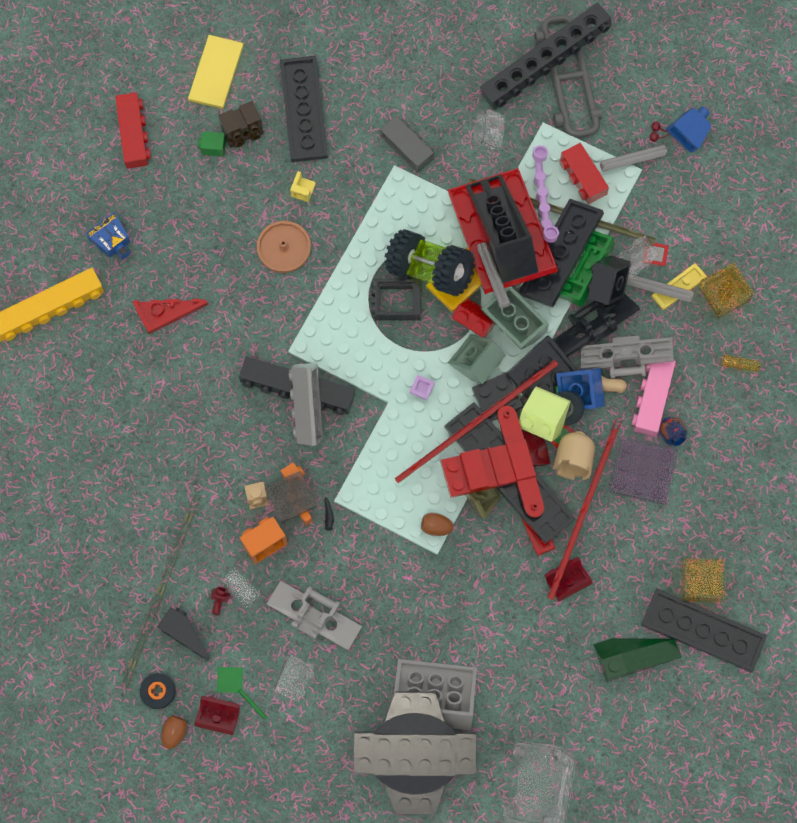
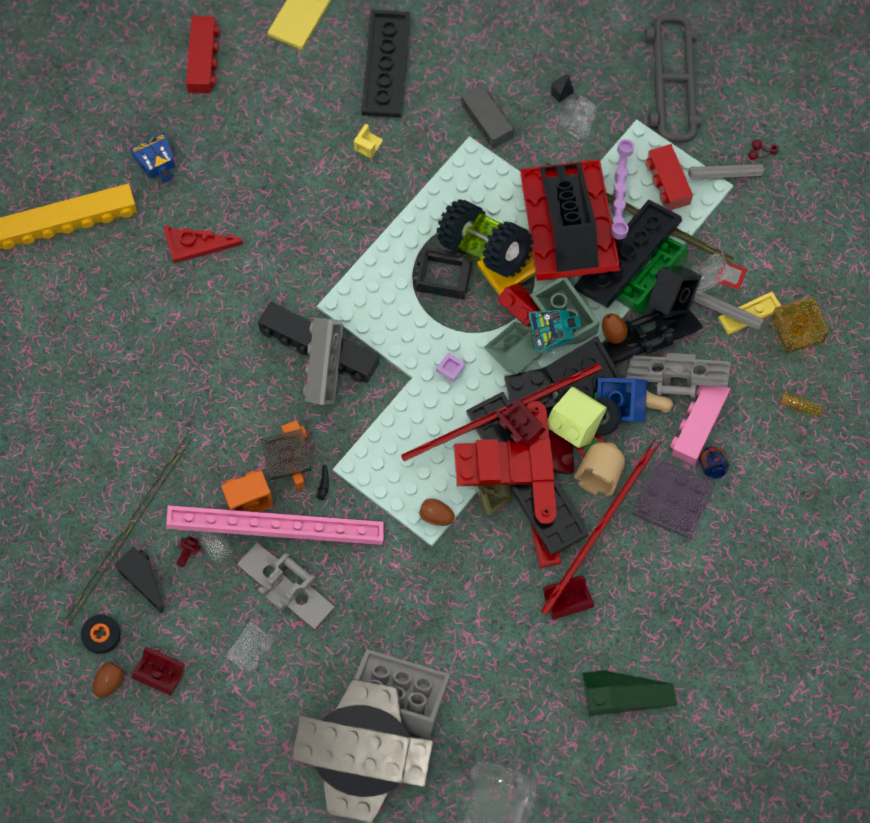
camera: 10 degrees right, 5 degrees down
green brick [198,131,226,157] -> none
green piece [217,667,267,719] -> none
dark brown brick [218,101,264,148] -> none
tan brick [244,482,269,509] -> none
nougat piece [257,221,311,273] -> none
light grey axle [477,242,510,308] -> none
black brick [480,2,612,110] -> none
black plate [641,588,767,673] -> none
blue torso [666,107,711,152] -> none
clear yellow brick [681,559,725,602] -> none
none -> bright pink plate [166,506,383,545]
none -> dark red bracket [496,399,546,447]
none -> torso [529,310,581,353]
none -> black slope [551,74,574,103]
none -> dark orange animal [602,313,628,344]

